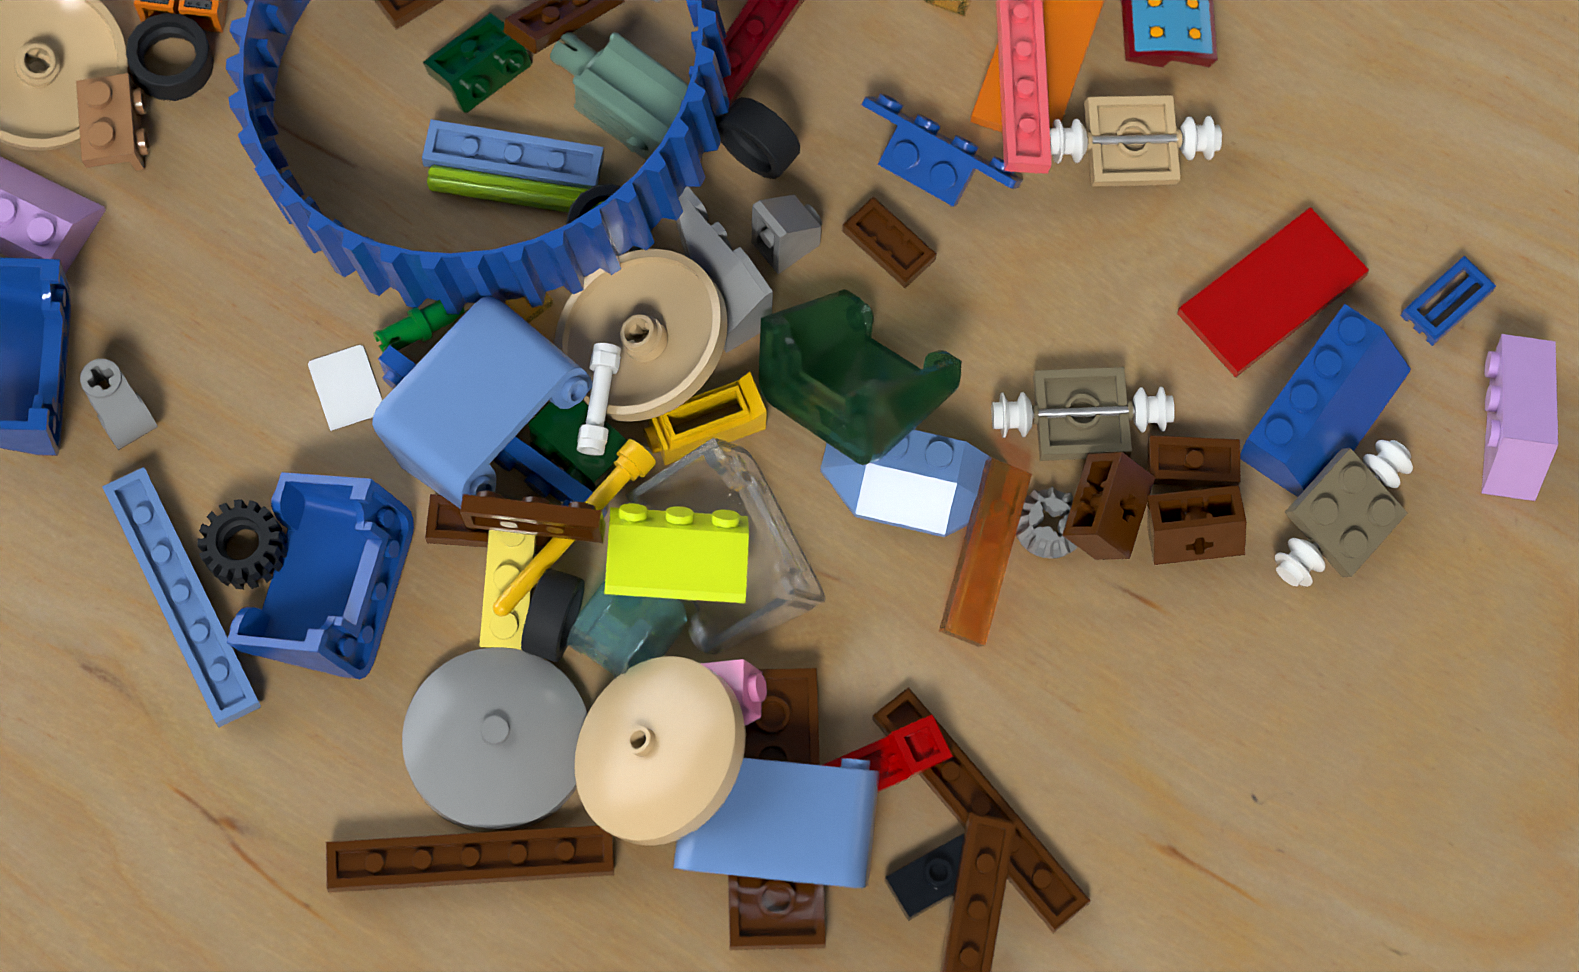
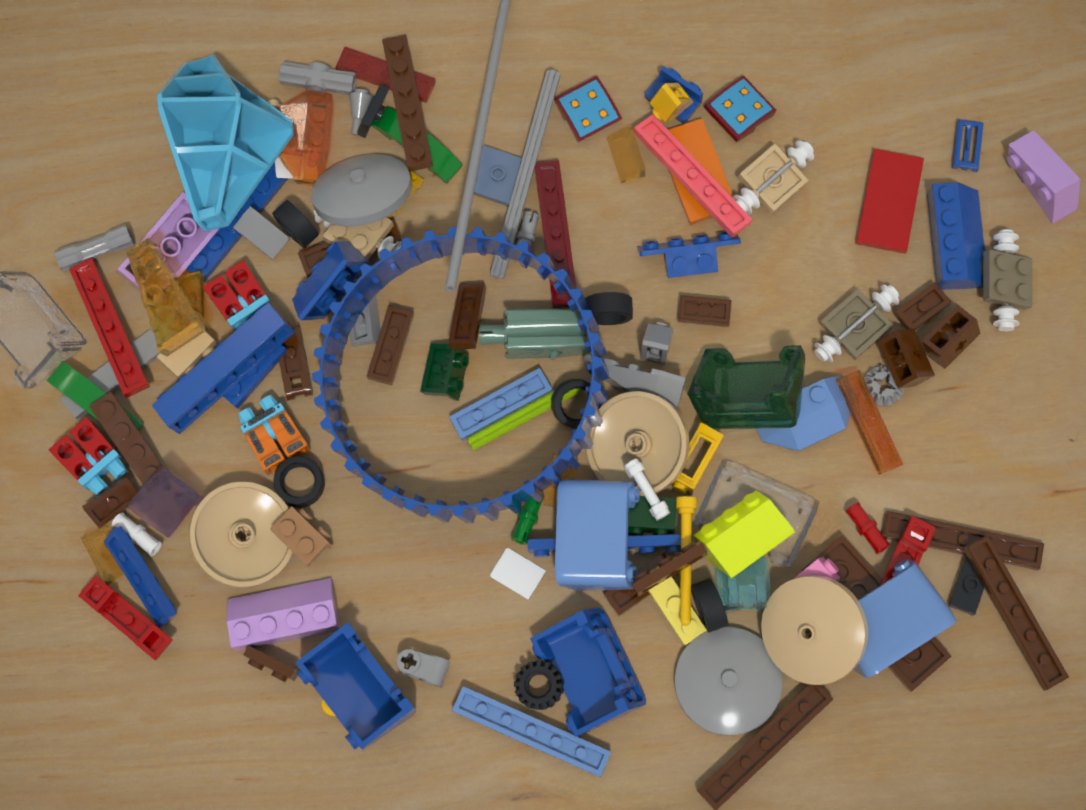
camera: 30 degrees left, 5 degrees up
none -> red pin [845,502,890,555]

